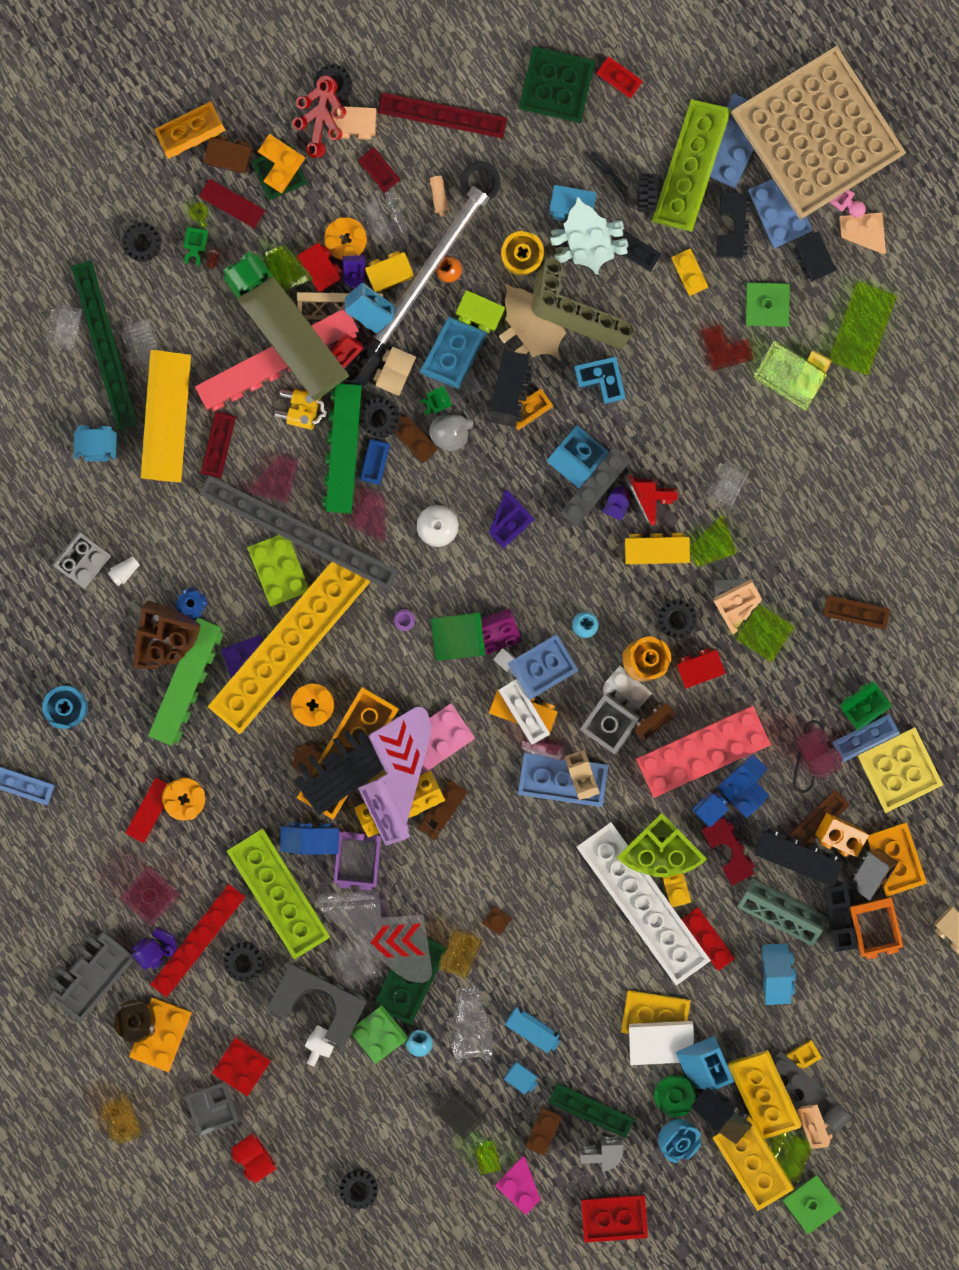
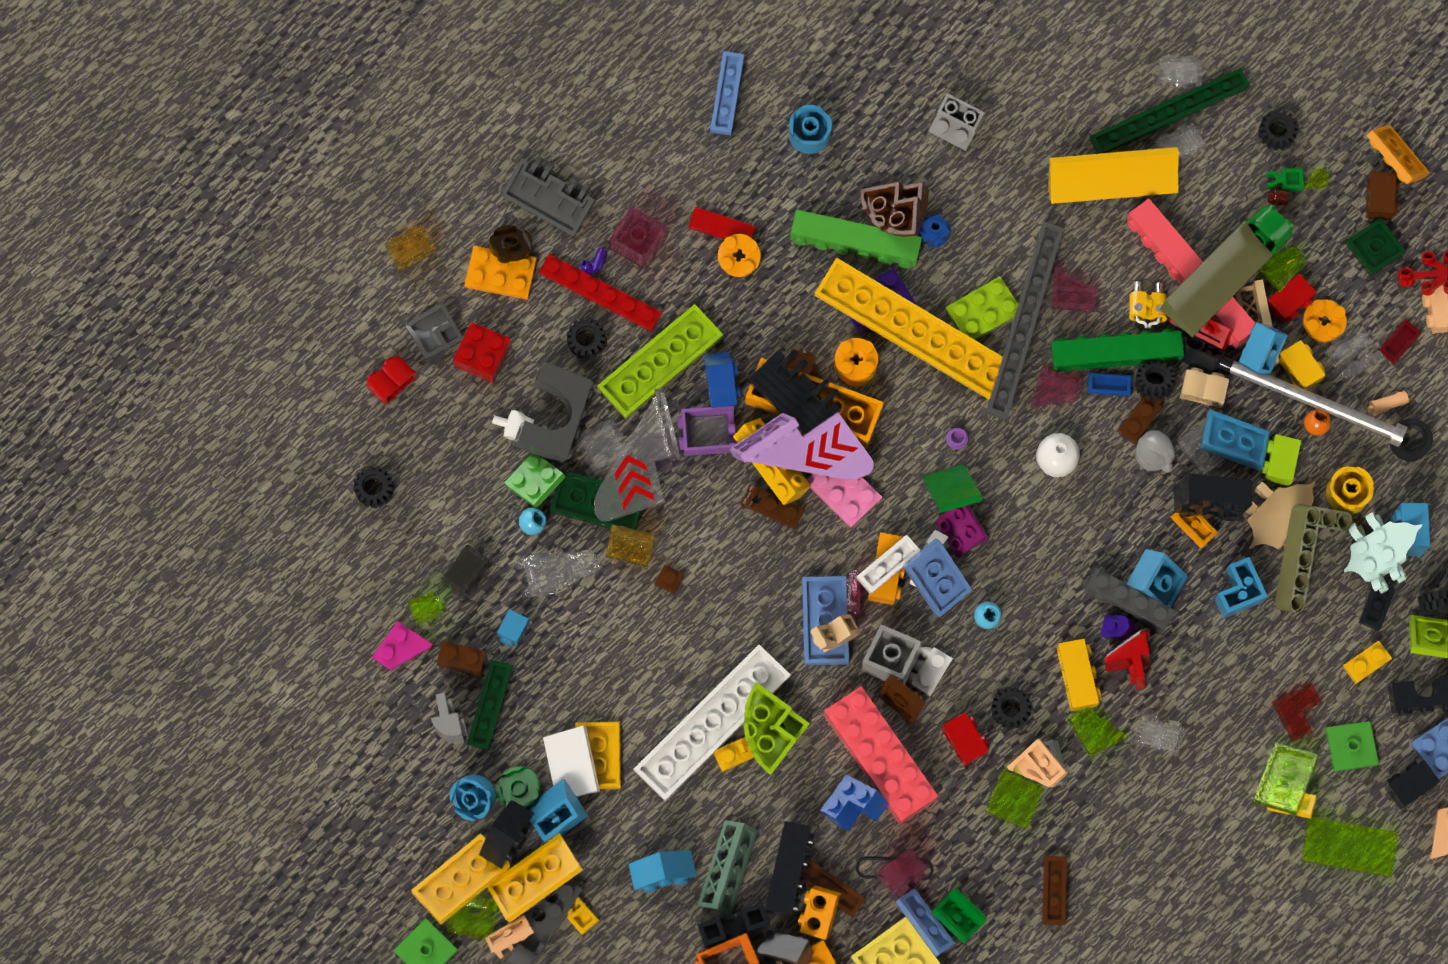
camera: 75 degrees right, 15 degrees down
dark azure brick [73,426,117,461] -> none
white cone [107,556,140,586] -> none
dark purple head [132,938,164,970] -> none
dark red tile [199,179,265,229] -> none
dark red tile [200,411,236,479] -> none
light orange plate [258,134,305,194] -> none
dark purple plate [343,255,365,289] -> none
green plate [420,386,452,415] -> none
dark purple wing [489,490,535,549] -> none
dark azure window [505,1006,561,1053] -> none
red plate [581,1194,648,1243] -> none
light orange brick [622,636,671,682] -> none
red plate [681,907,735,971] -> none
blue arch [692,791,729,827] -> none
dark red arch [700,816,755,886] -> none

